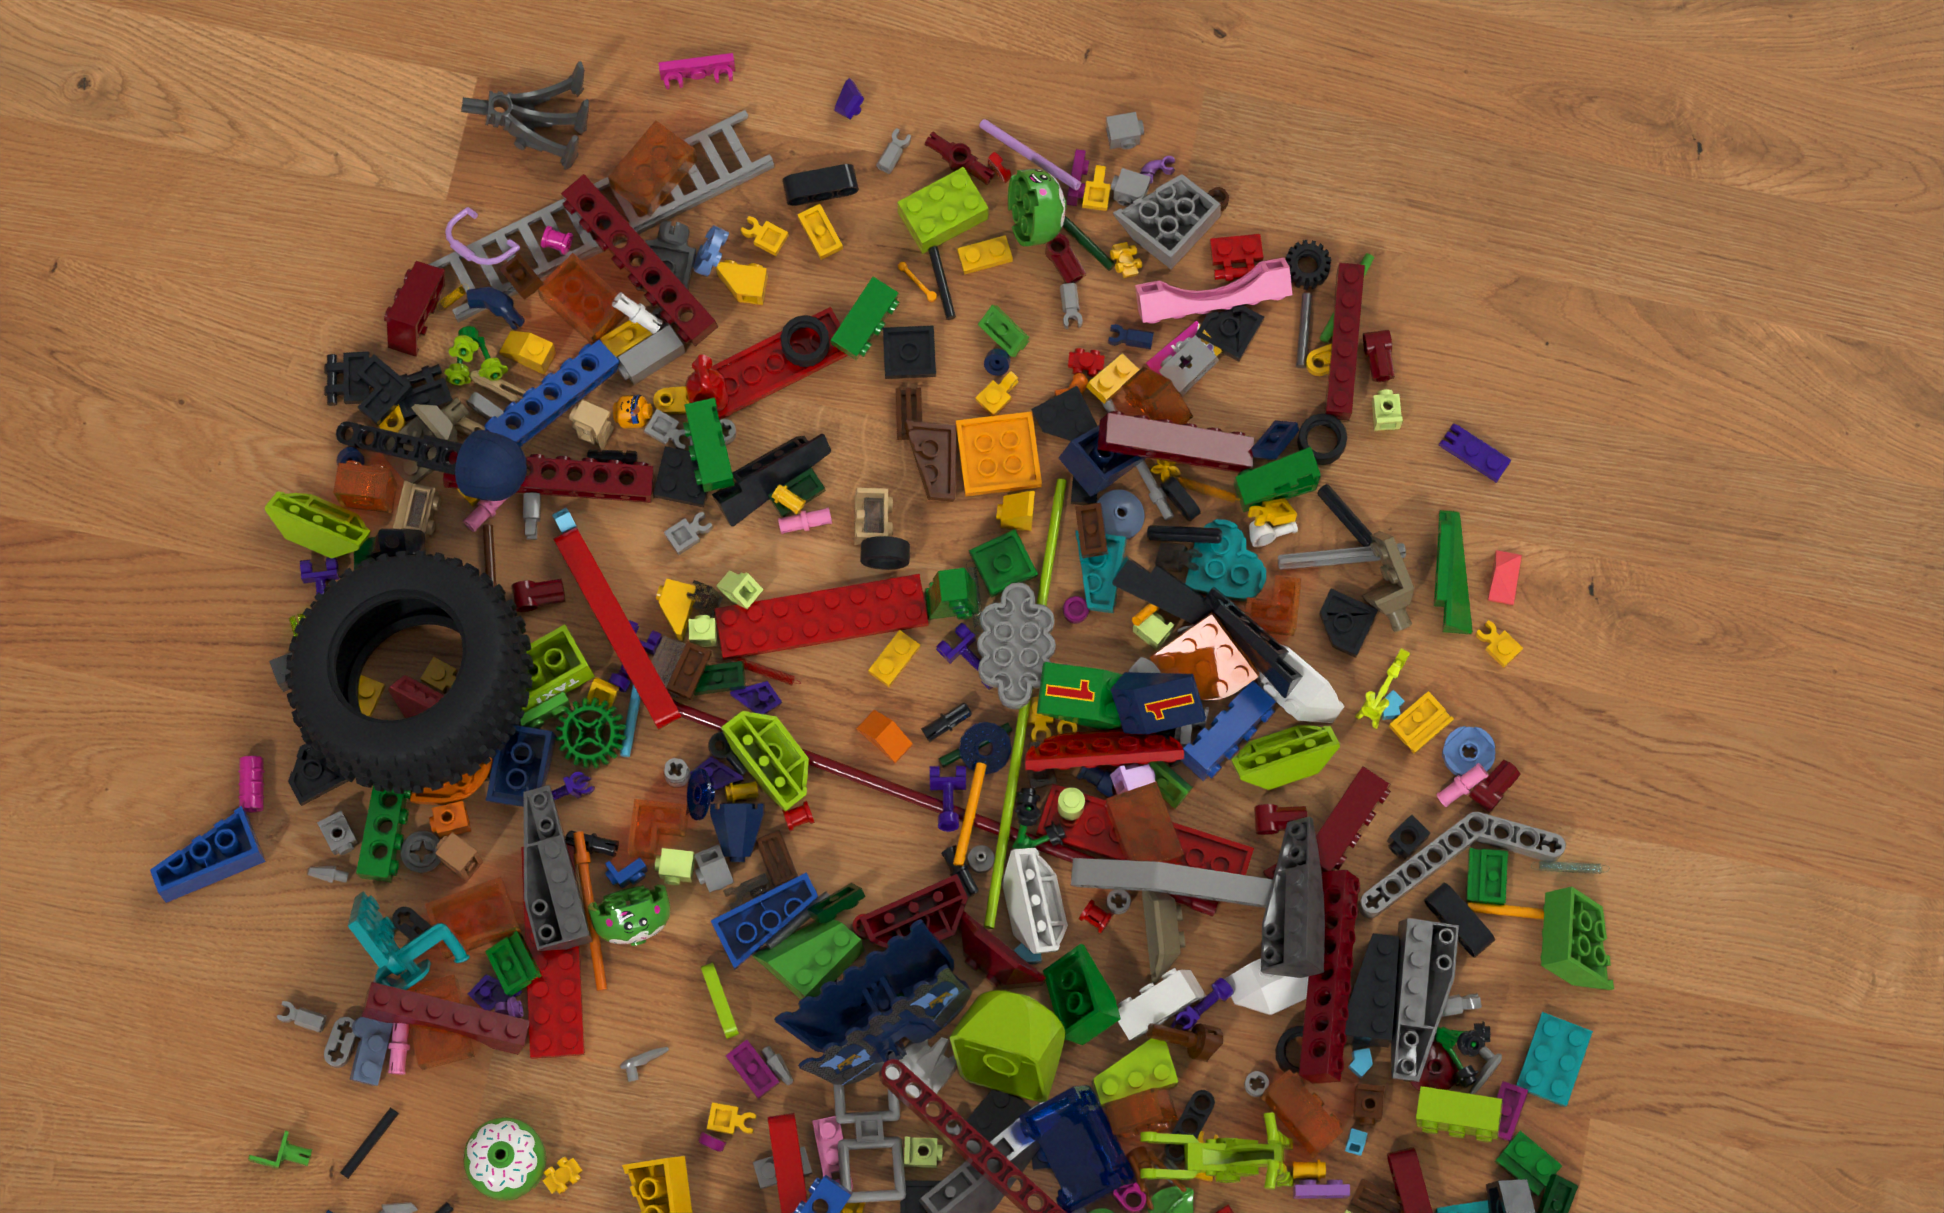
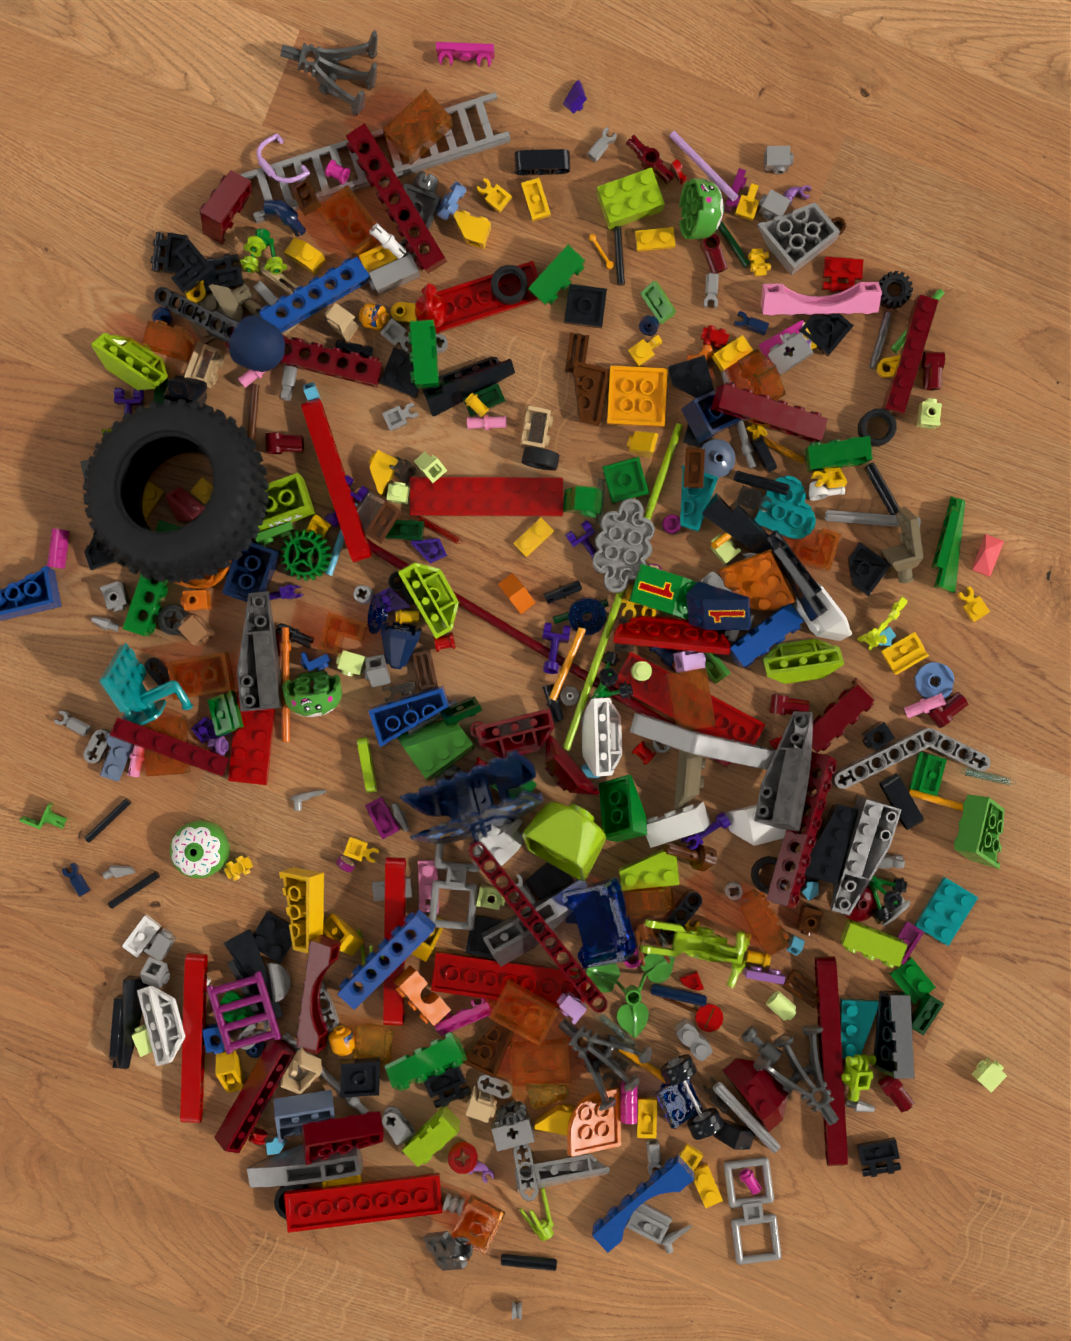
camera: 10 degrees right, 15 degrees up
yellow piece [437,284,469,311] -> none
dark blue plate [1252,420,1299,460] -> none
dark purple hinge [1439,423,1511,483] -> none

